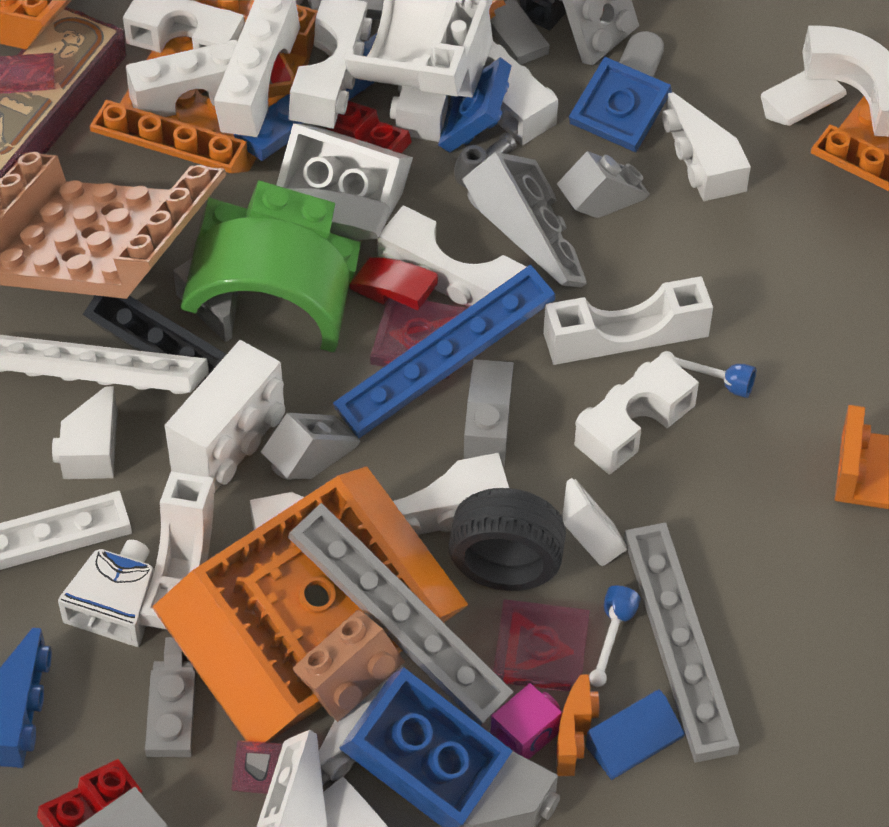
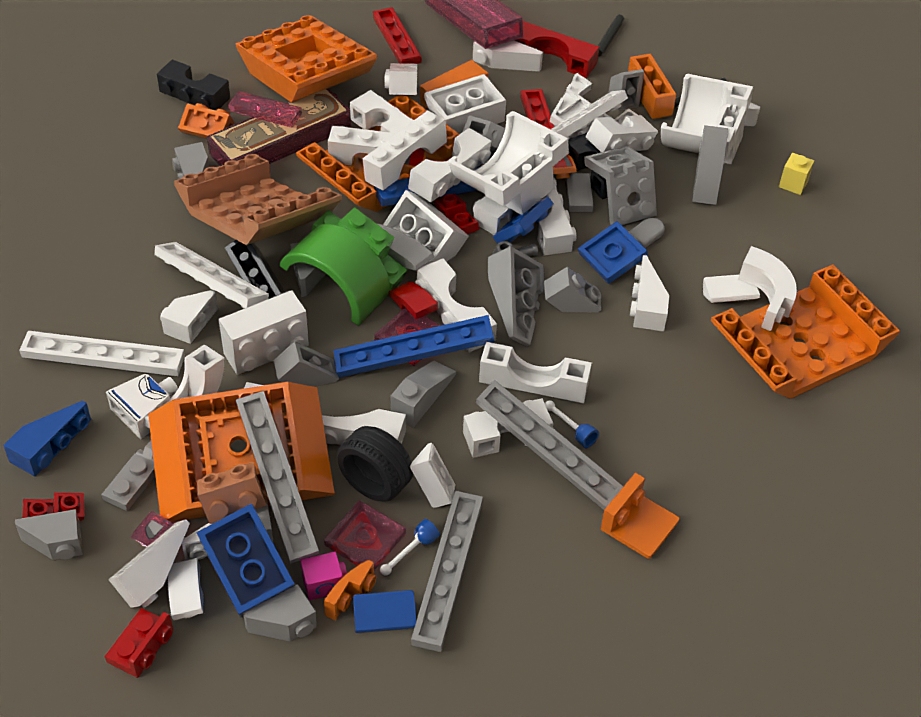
camera: 25 degrees right, 5 degrees down
none -> light grey plate [475,380,623,510]

